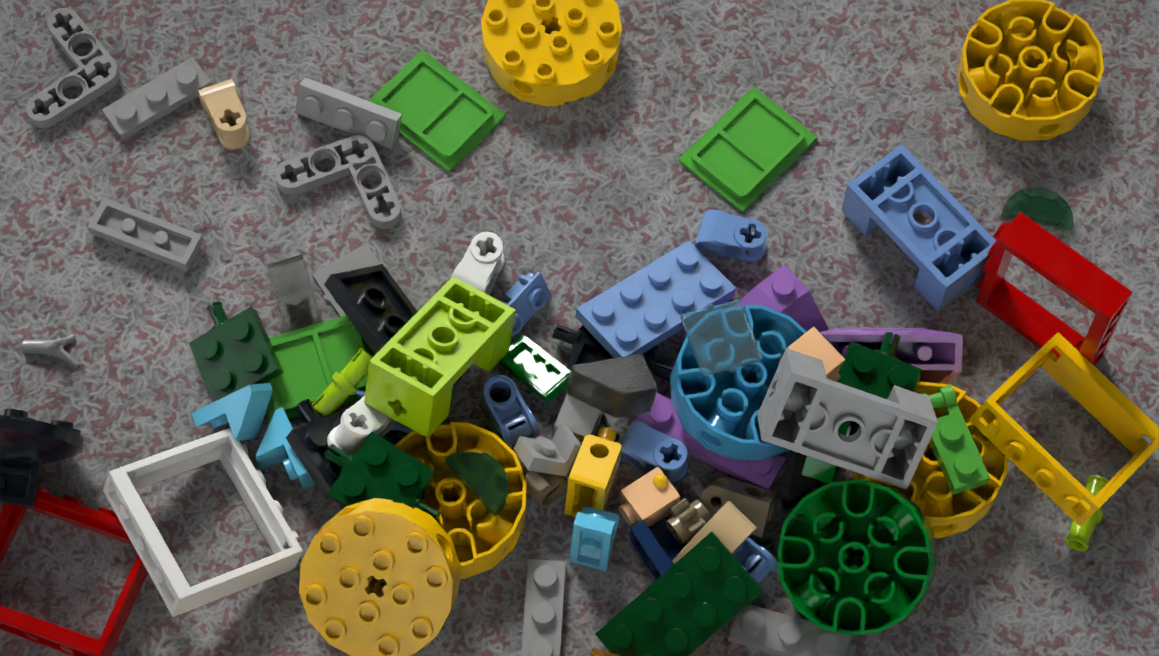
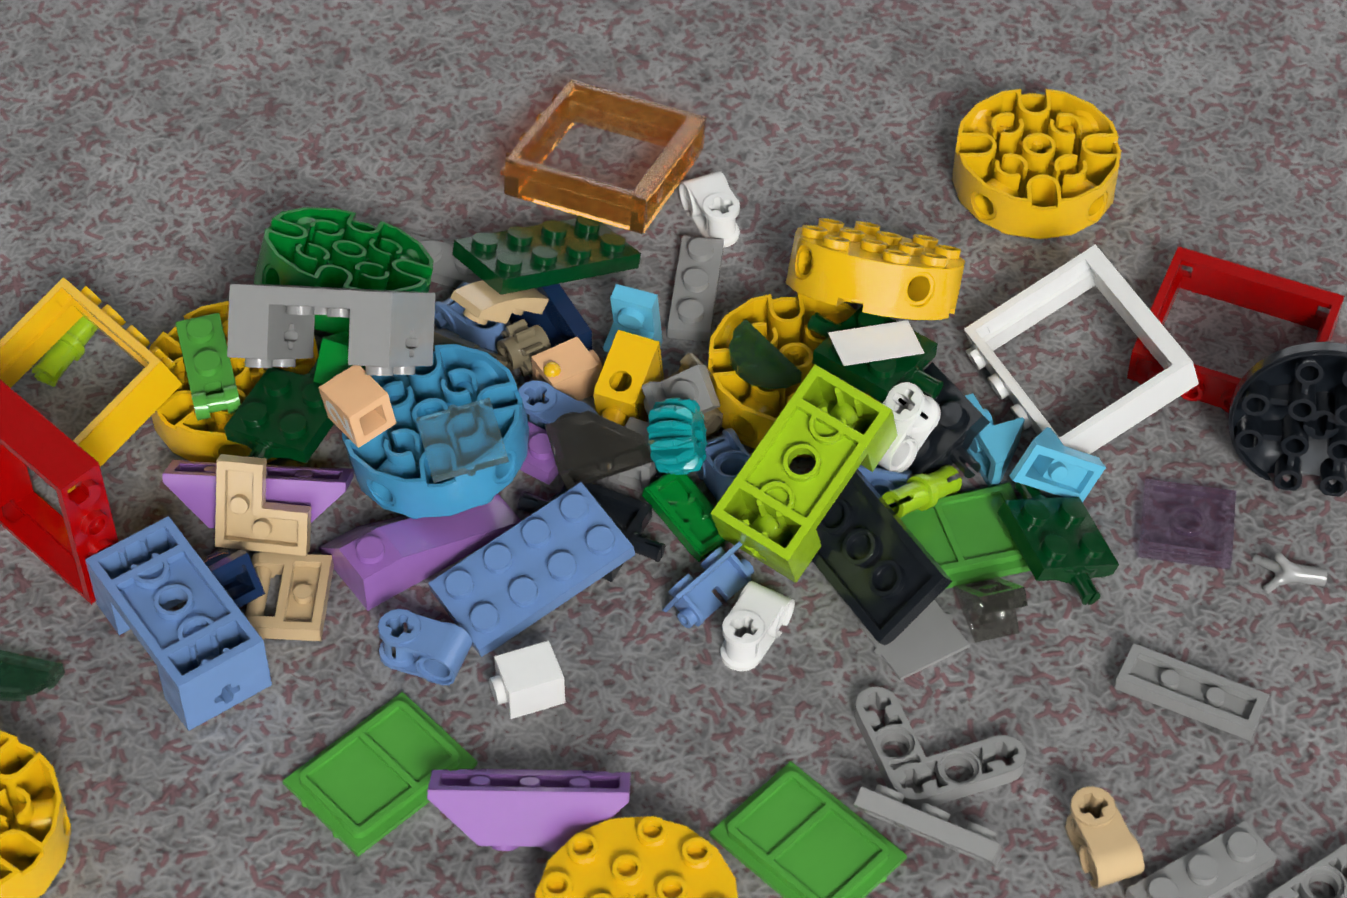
camera: 175 degrees left, 15 degrees down
none -> dark blue leg [202,548,265,608]
none -> tan plate [215,454,311,556]
none -> tan plate [245,552,334,641]
none -> medium lavender wedge [427,769,631,852]
none -> white brick [489,641,565,719]
none -> teal gear [646,397,708,475]
none -> white sticker [828,320,924,366]
none -> clear purple tile [1138,479,1236,570]

